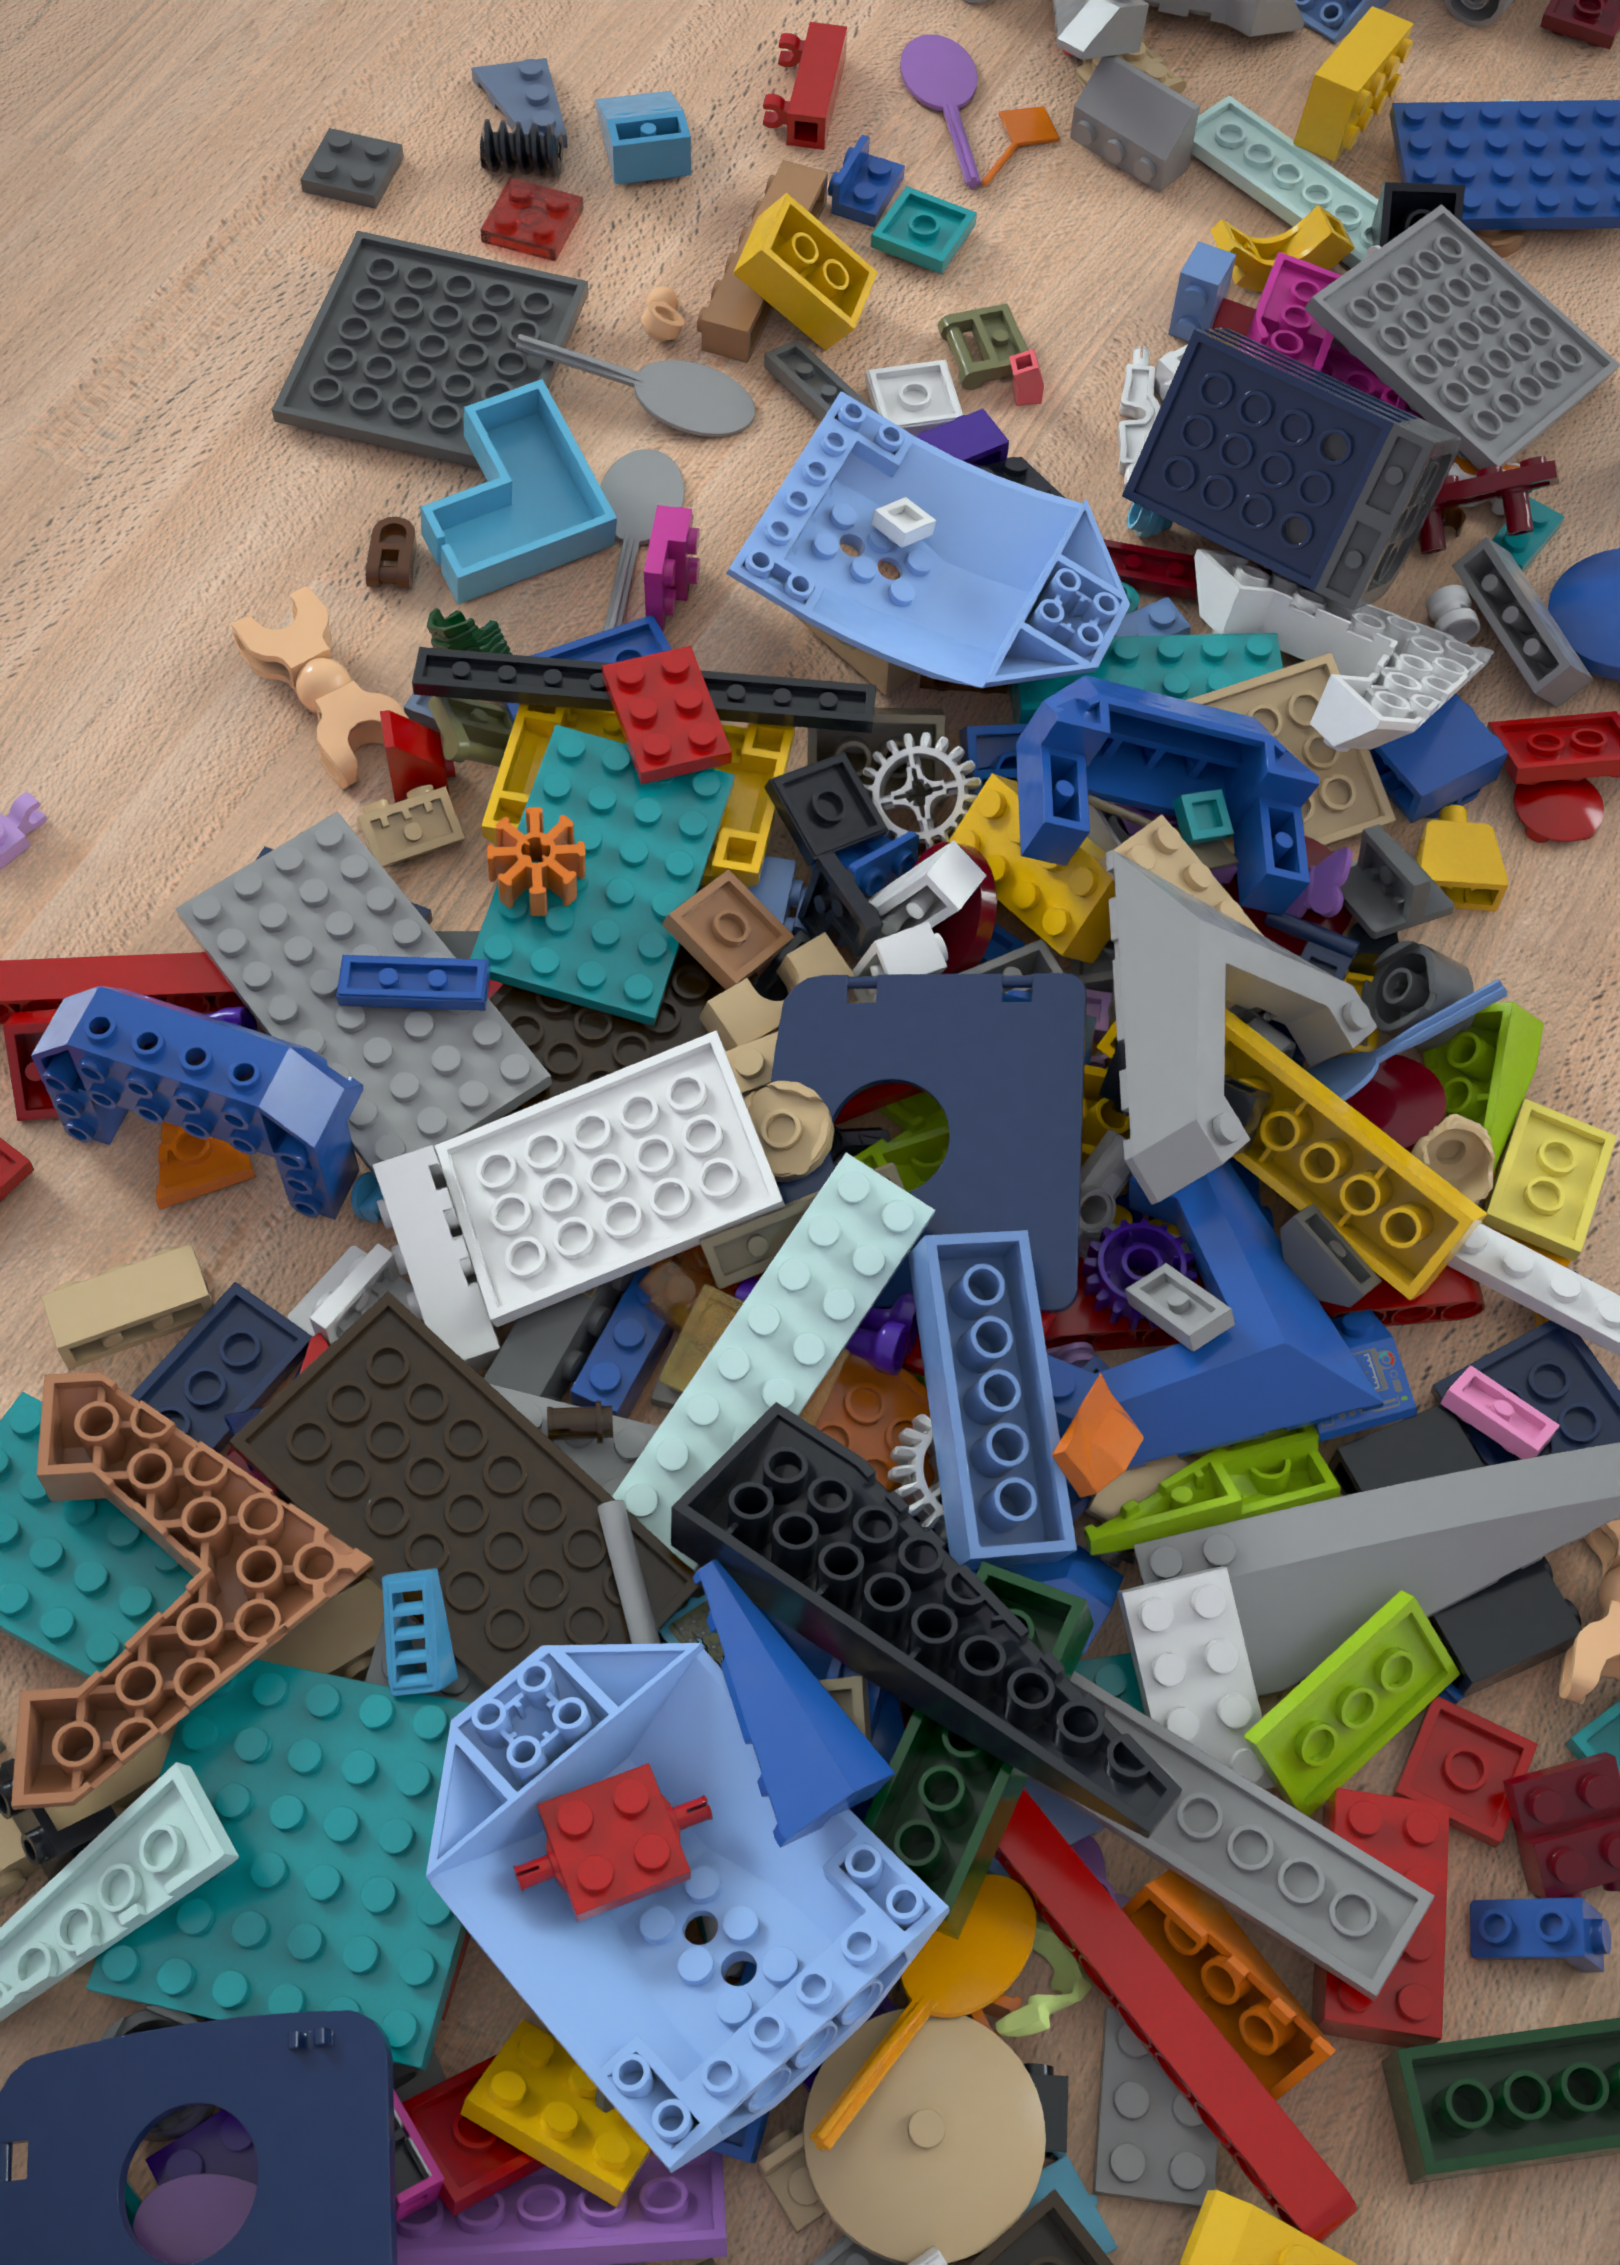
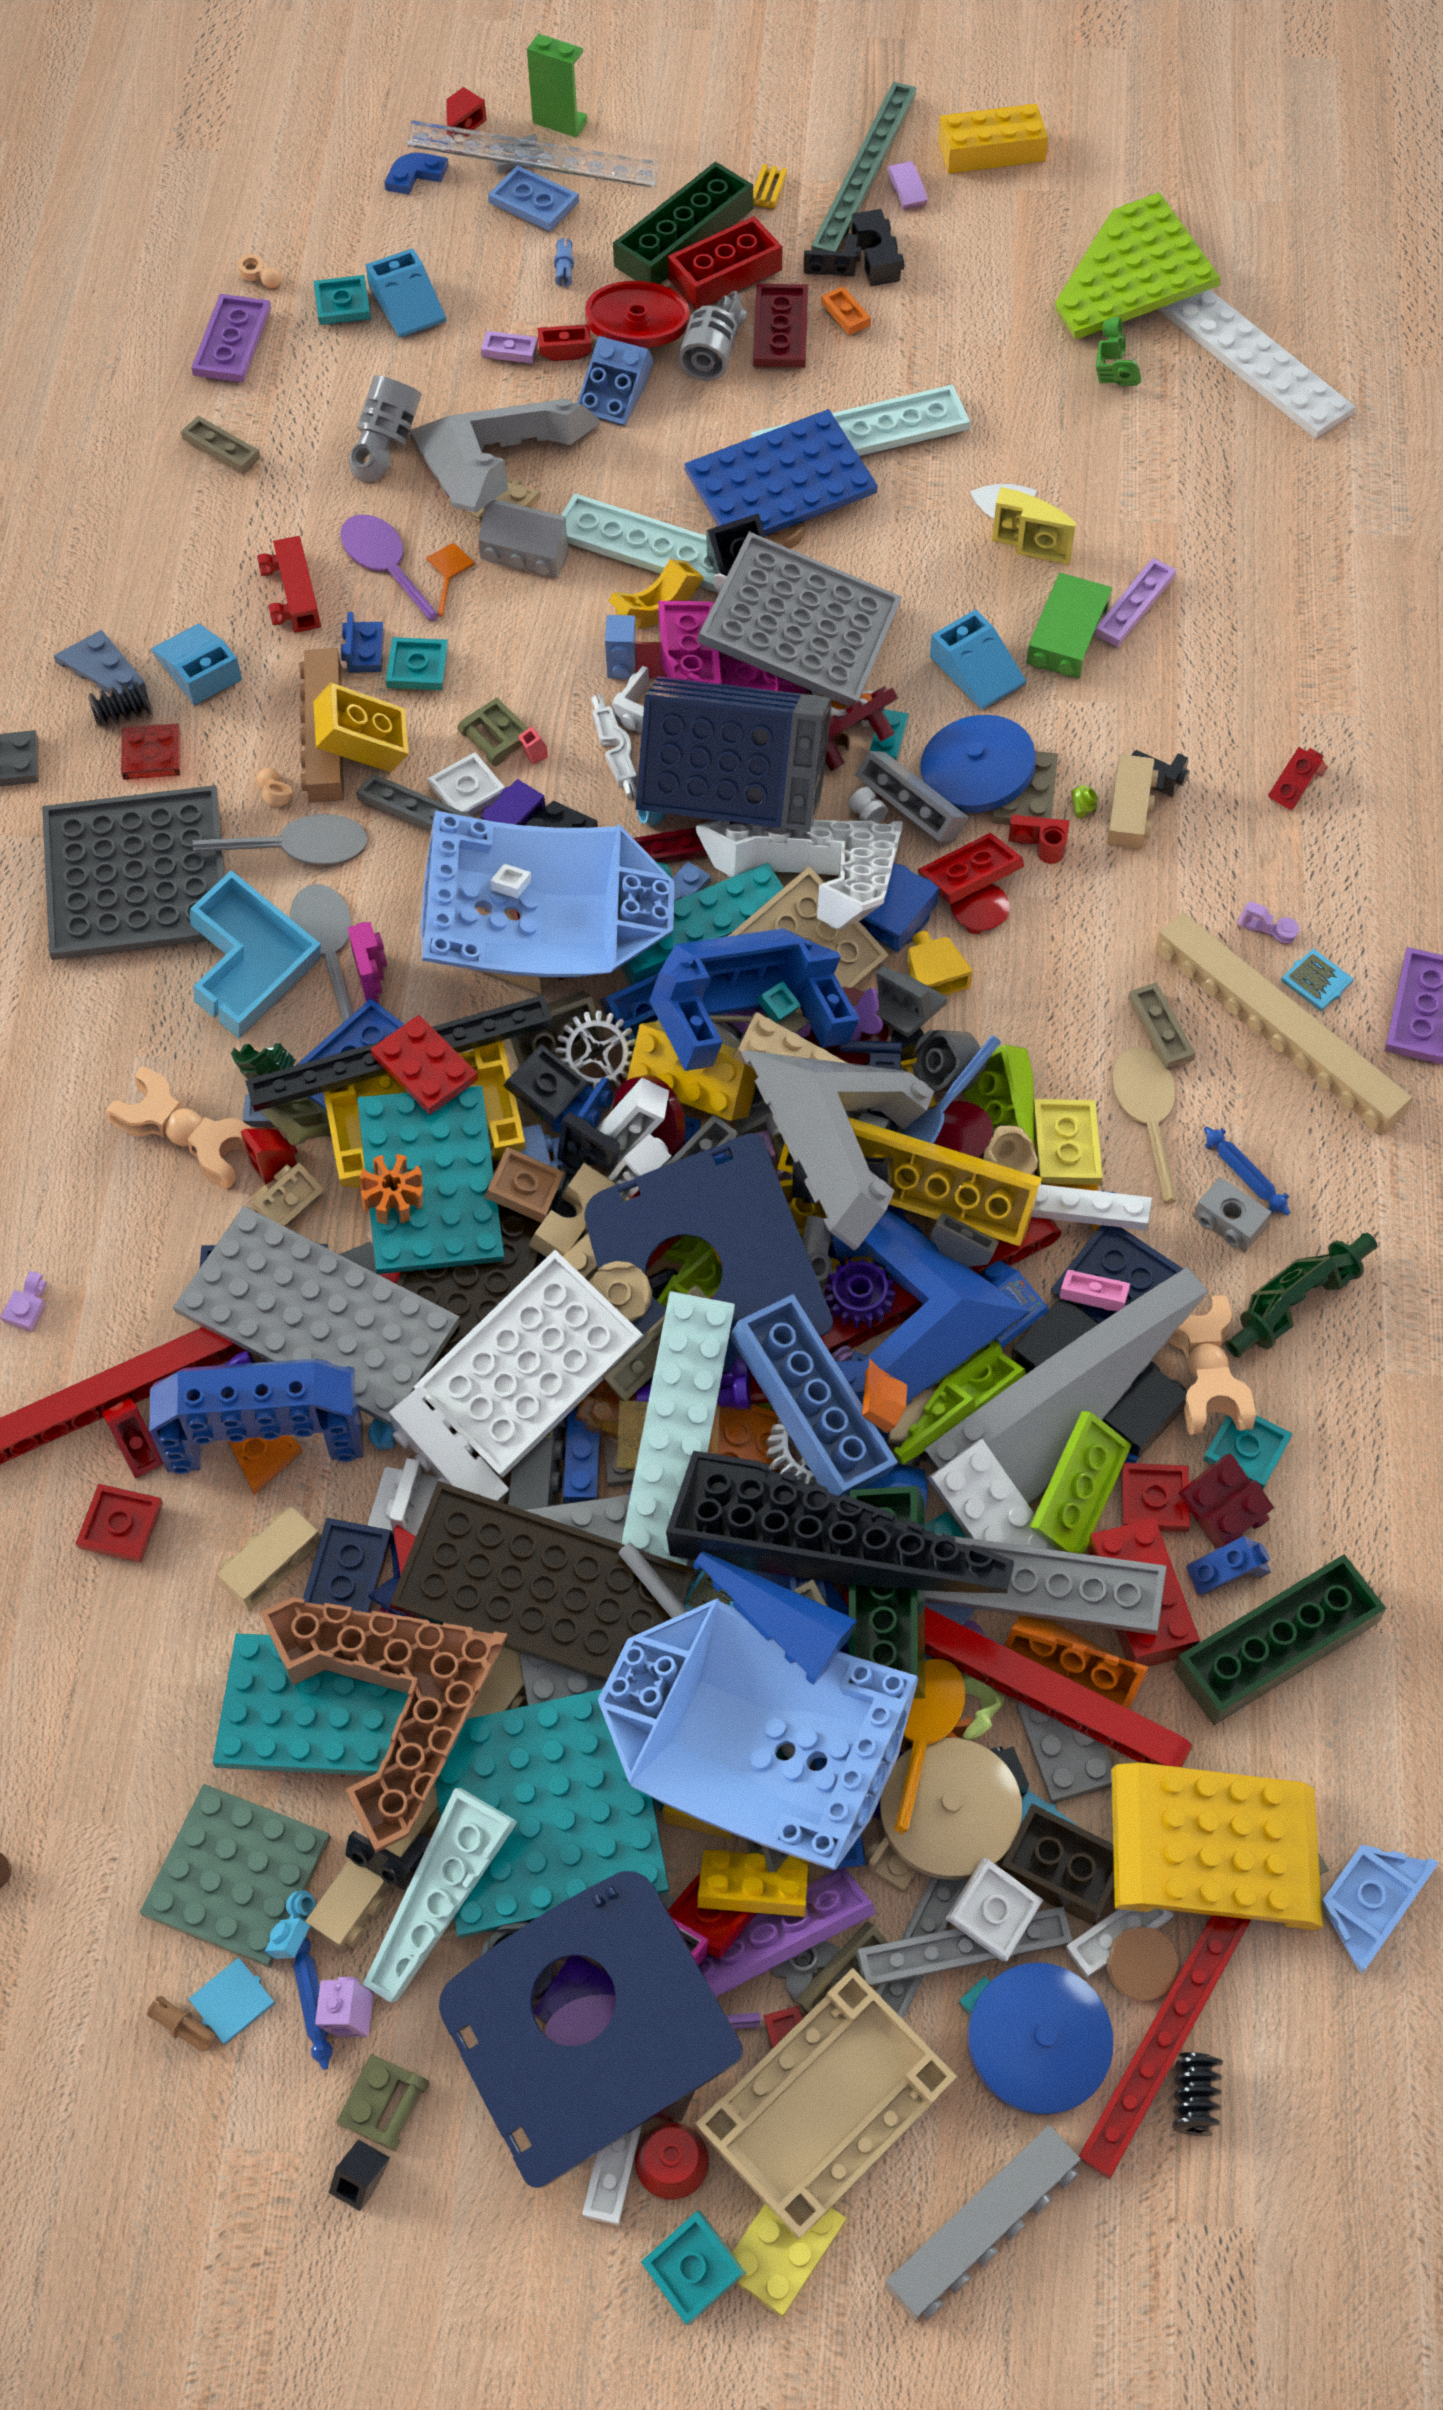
camera: 20 degrees left, 0 degrees up
blue tile [336,955,491,1011] -> none
reddish brown plate [365,517,417,589] -> none
dark azure slope [382,1568,458,1696] -> none
red plate [513,1763,713,1922] -> none
dark brown pin [547,1401,613,1444] -> none
light grey plate [1125,1263,1235,1352] -> none
yellow brick [1293,6,1414,162] -> none

